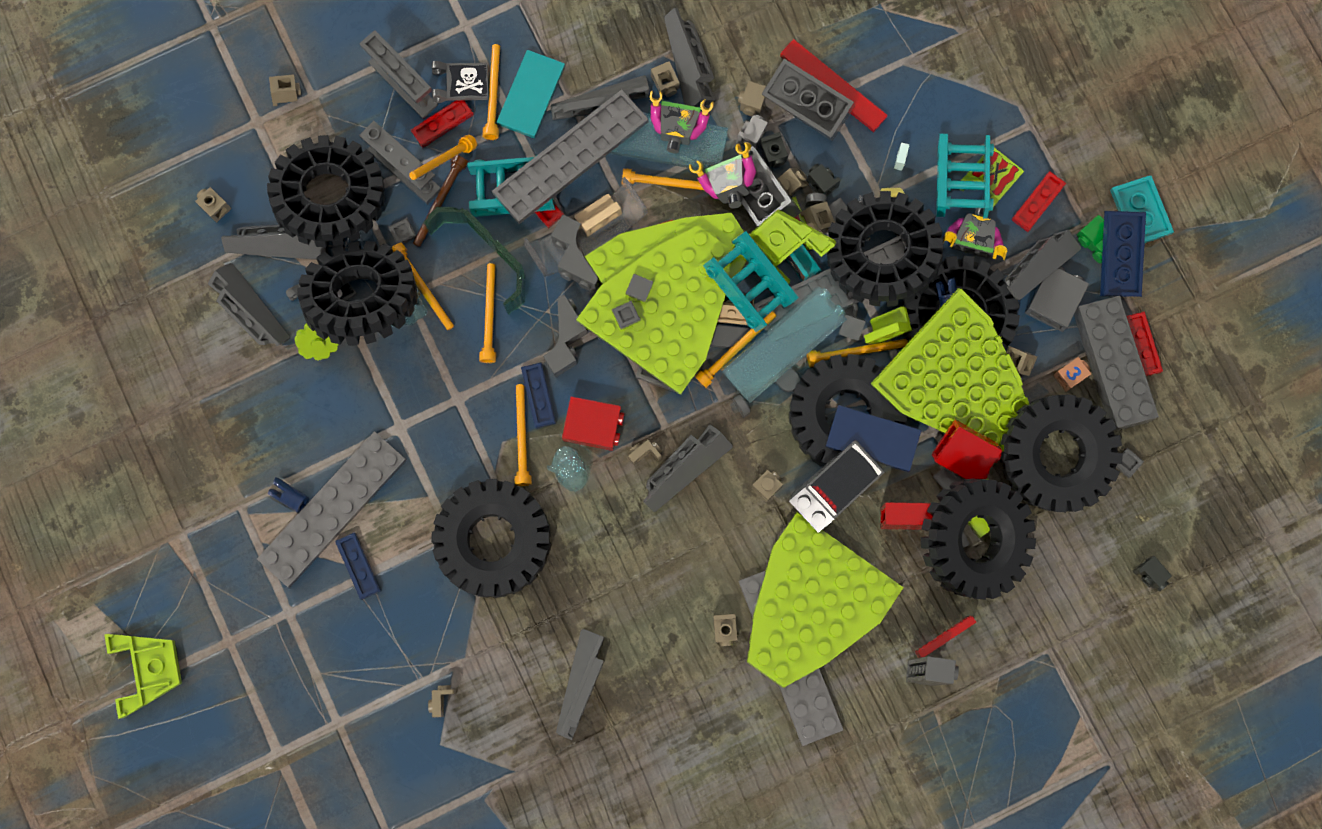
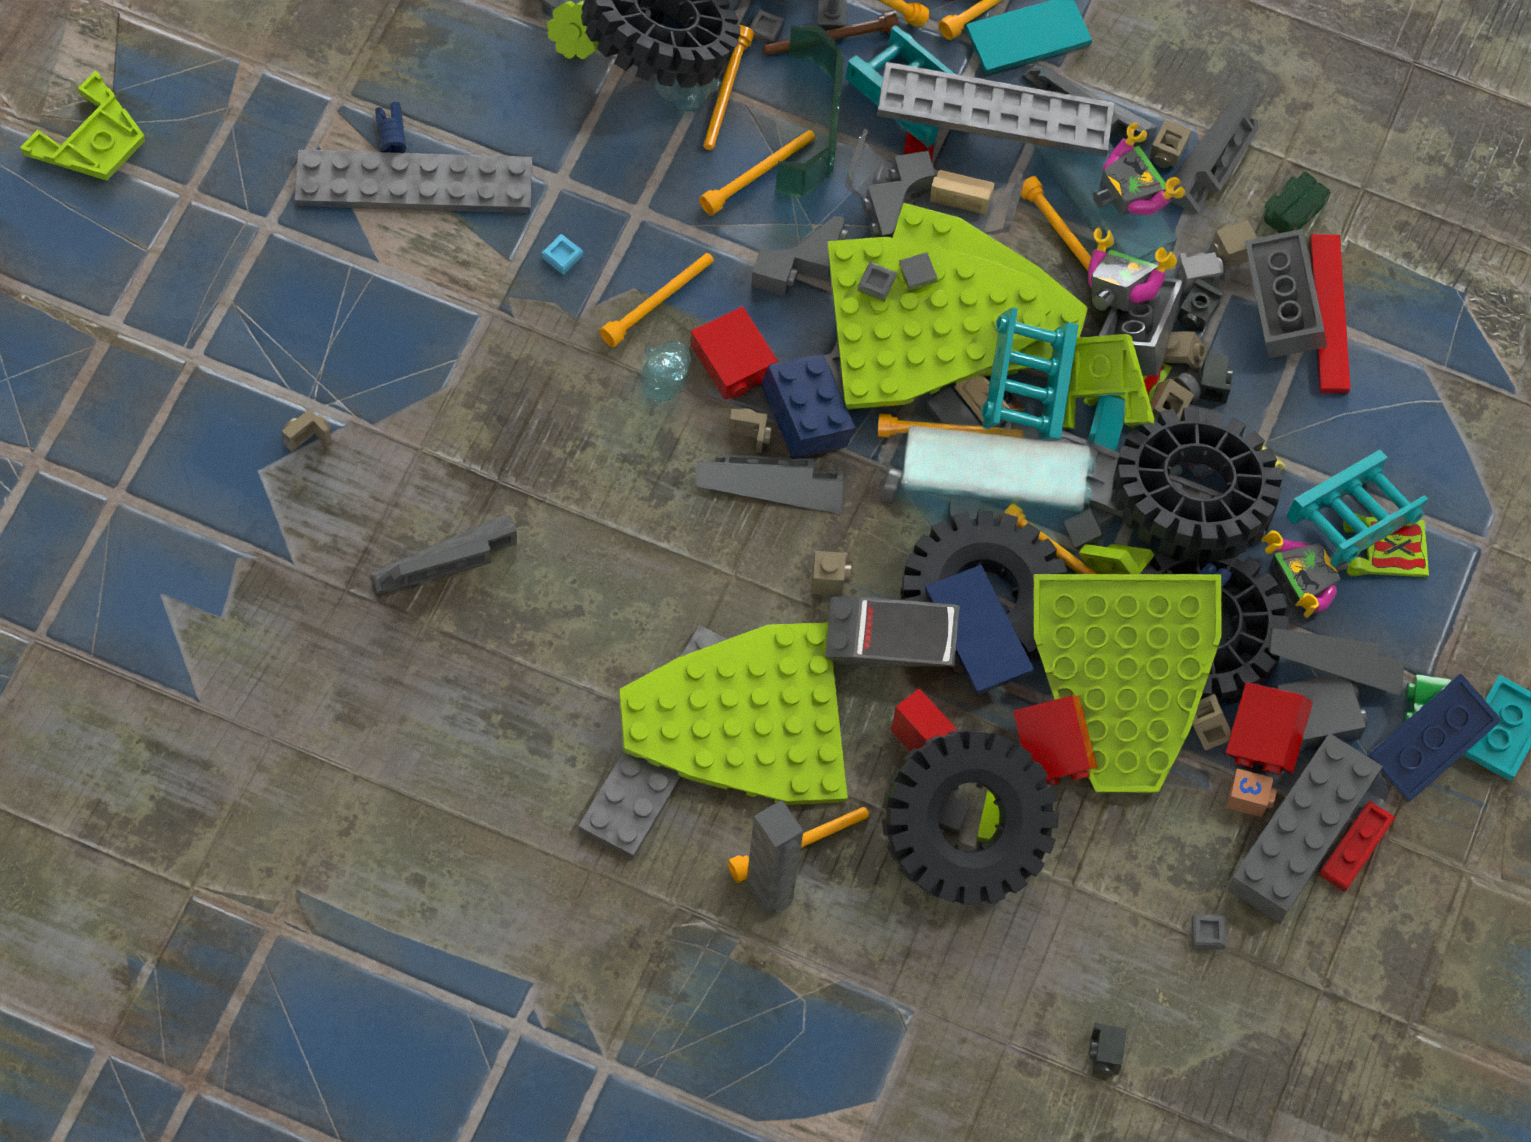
camera: 40 degrees right, 15 degrees down
dark blue tile [335,532,381,600] -> none
black tyre [431,479,551,598] -> none
dark blue tile [521,362,556,429] -> none
dark tan brick [713,614,737,647] -> none
light aqua tile [894,143,909,171] -> none
red tile [915,616,977,658] -> none
black tyre [1000,395,1123,513] -> none
red tile [1012,171,1066,232] -> none
none -> medium azure tile [542,234,583,275]
none -> light orange piece [727,807,869,883]
none -> dark blue brick [761,354,856,459]
none -> red brick [1226,682,1313,775]
none -> clear green brick [1264,171,1331,234]

